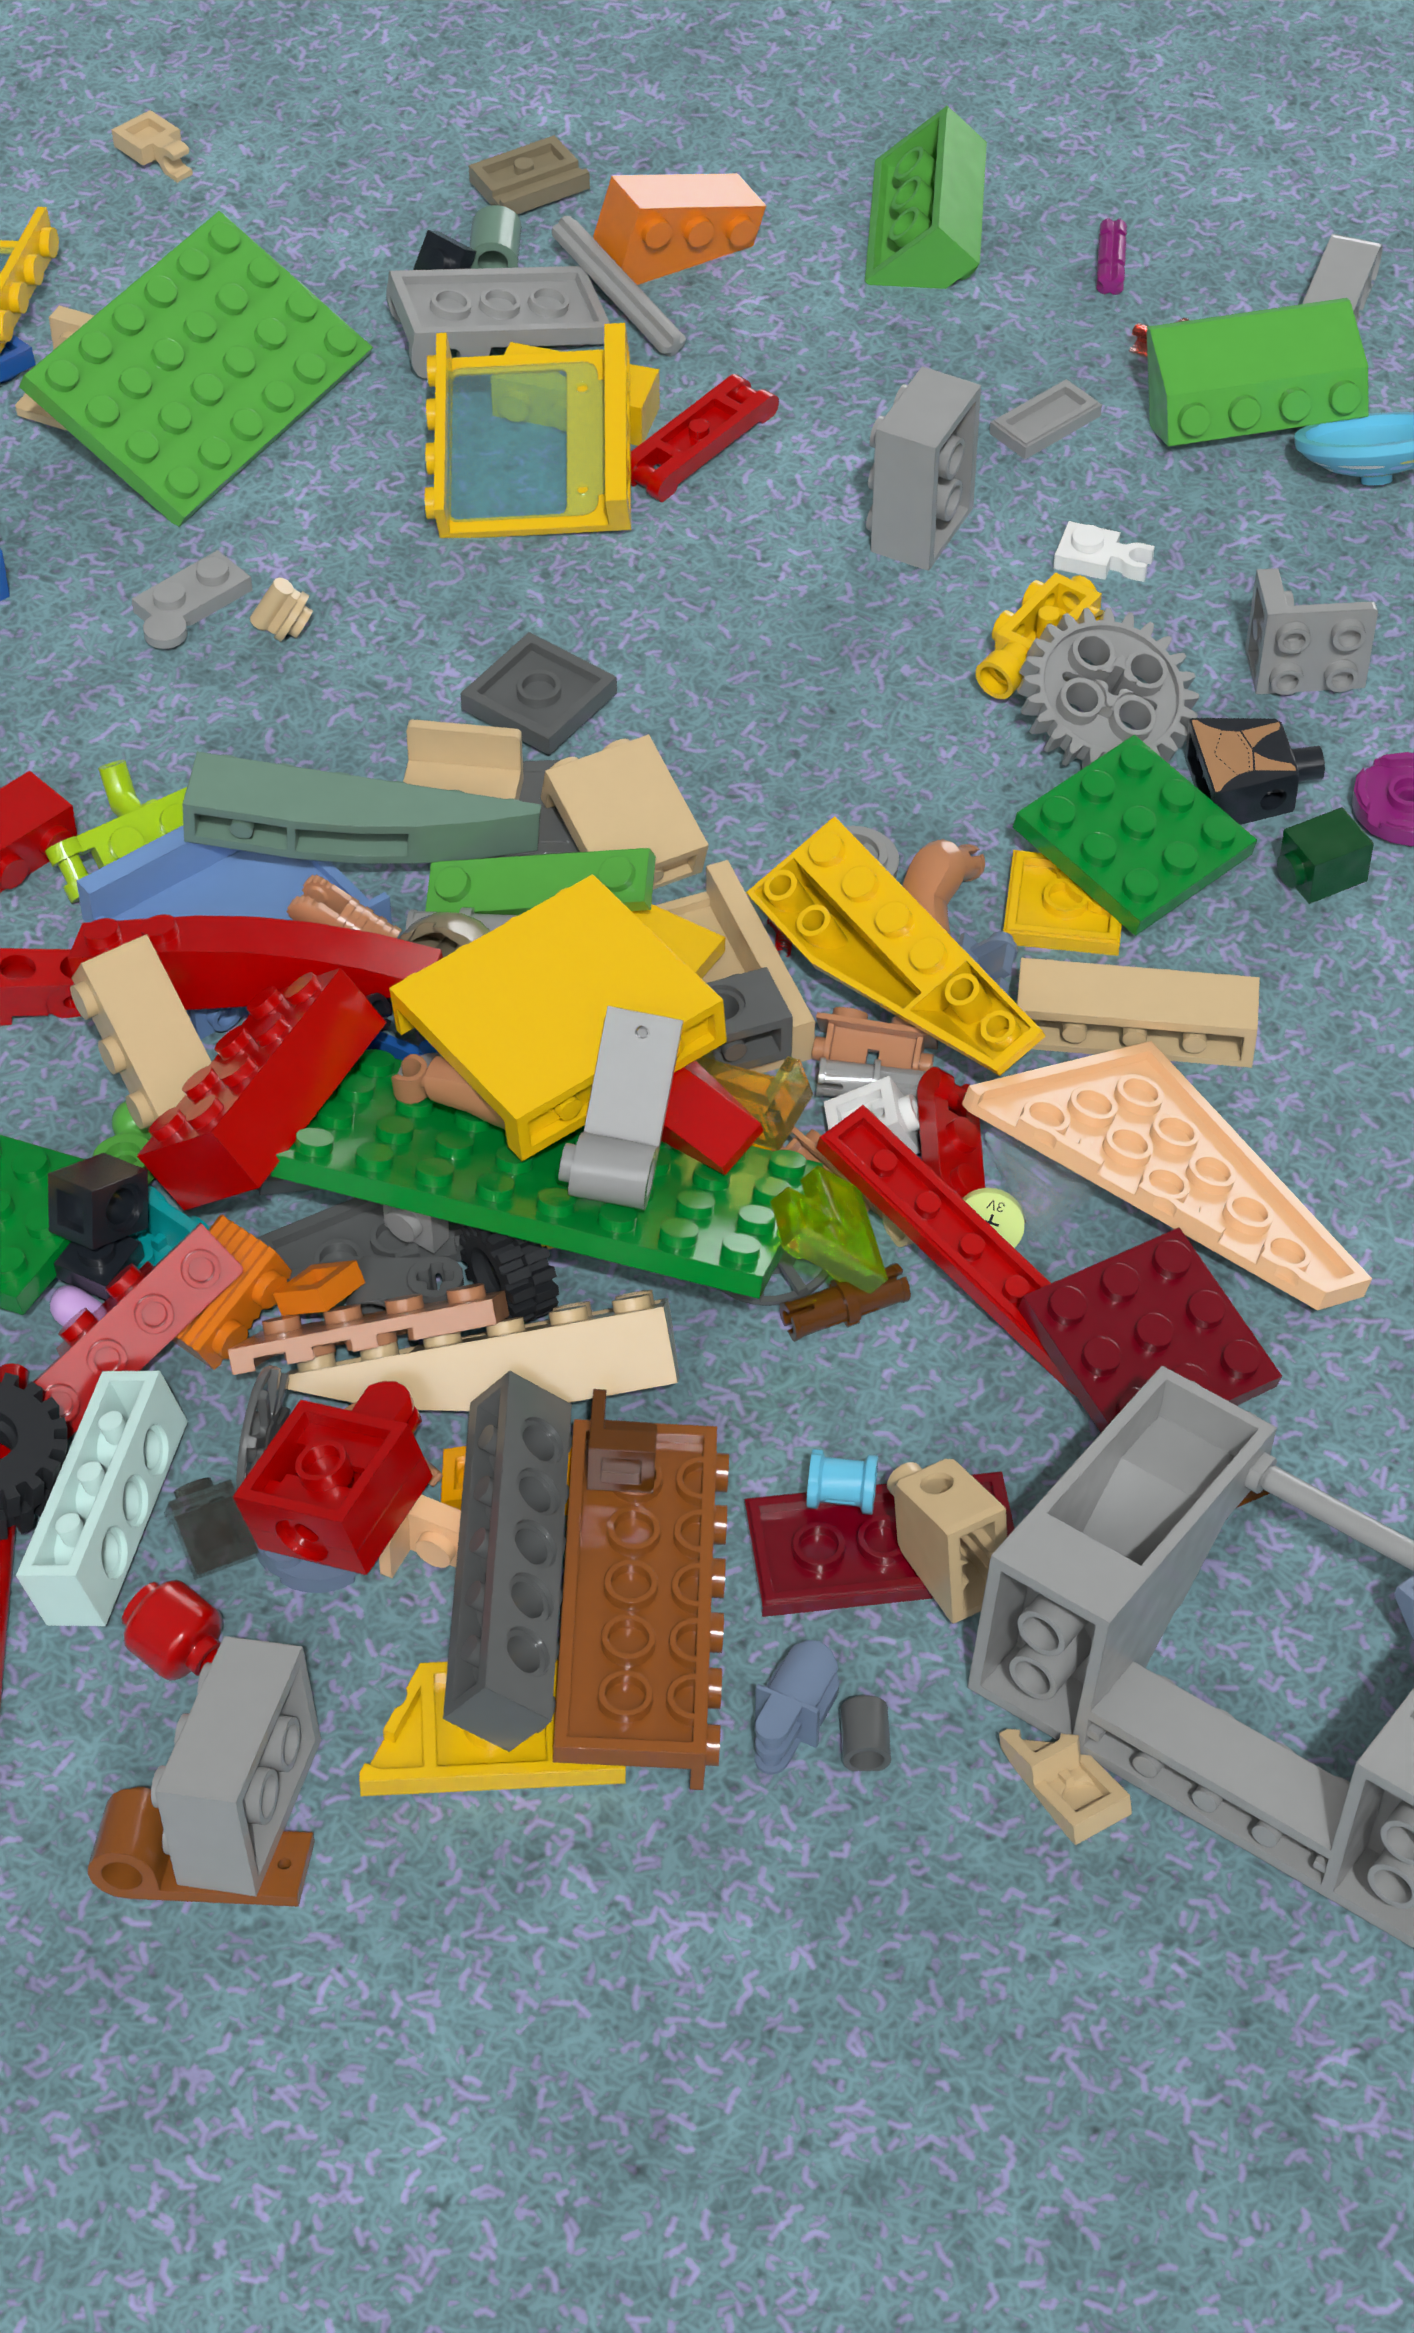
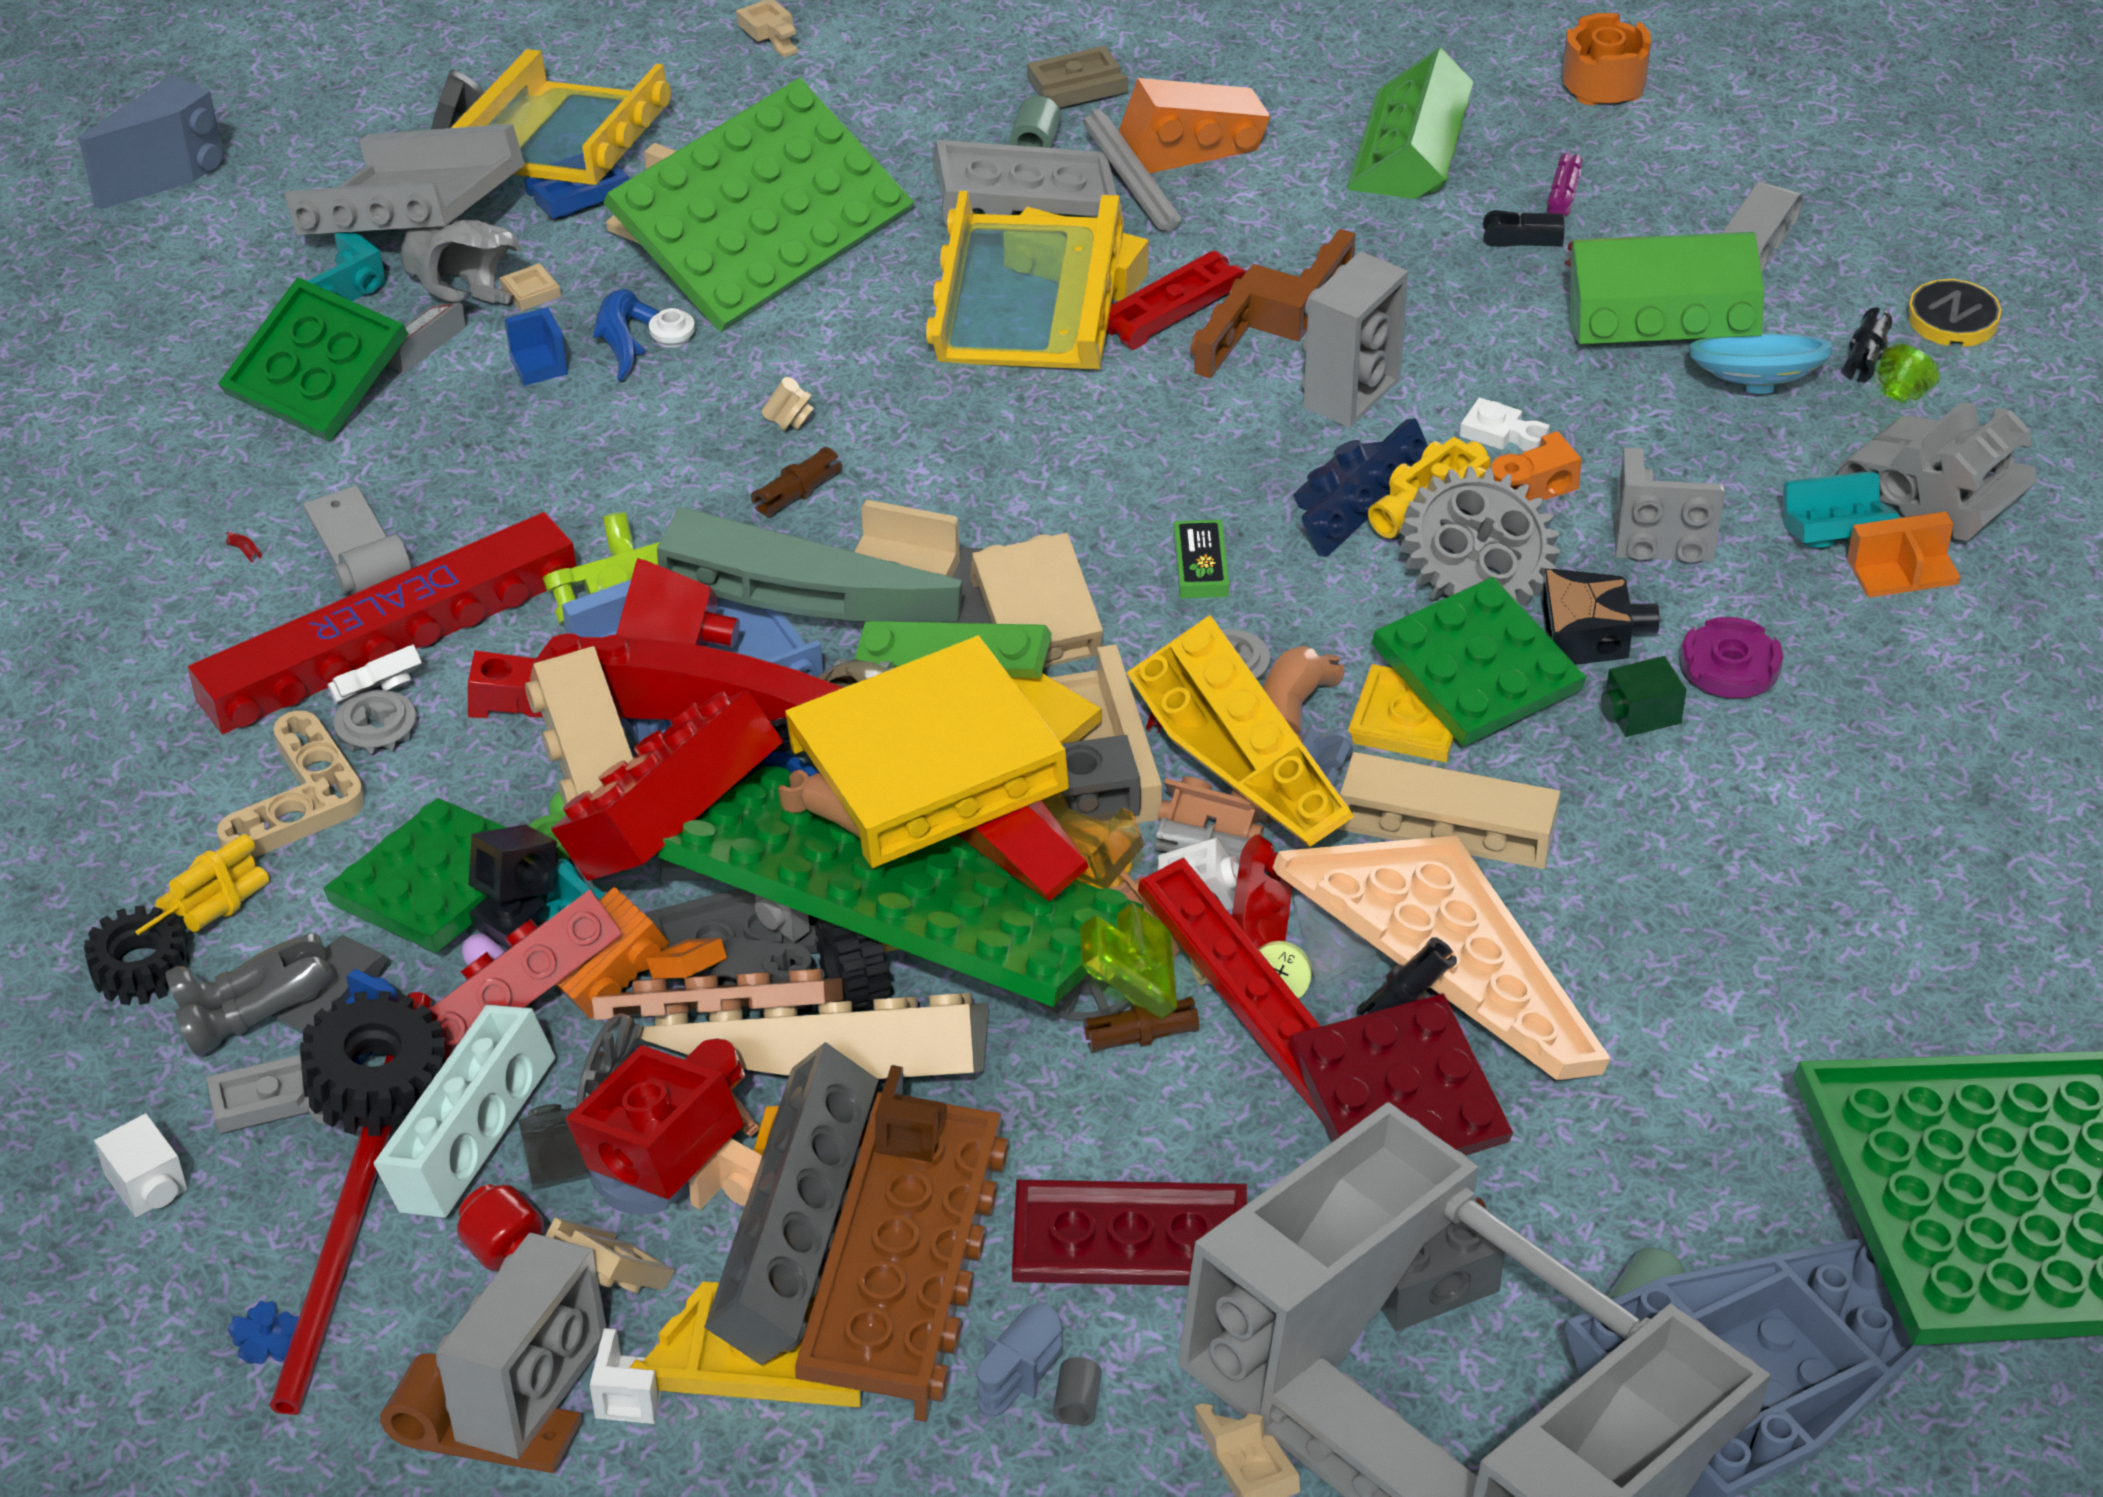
camera: 10 degrees right, 5 degrees down
light grey hinge [132,550,252,649] -> none
nougat hinge [286,874,402,938] -> none
black plate [413,230,477,270] -> none
dark grey plate [460,632,617,755] -> none
door [559,1006,684,1210] -> none
medium azure bush [806,1449,878,1515] -> none
tan torso [887,1459,1007,1624] -> none
light grey tile [989,379,1102,459] -> none
none -> tan plate [545,1217,675,1293]
none -> white panel [590,1328,662,1424]
none -> blue piece [592,289,659,382]
none -> red torso [616,558,740,648]
none -> white plate [649,308,695,347]
none -> reddish brown pin [751,447,842,518]
none -> tile [1174,520,1229,598]
none -> dark orange bracket [1190,229,1356,378]
none -> dark blue bracket [1293,418,1428,556]
none -> black pin [1357,937,1457,1015]
none -> dark grey brick [1381,1221,1505,1332]
none -> black bar [1483,210,1565,247]
none -> orange leg [1491,431,1581,501]
none -> orange brick [1562,13,1651,105]

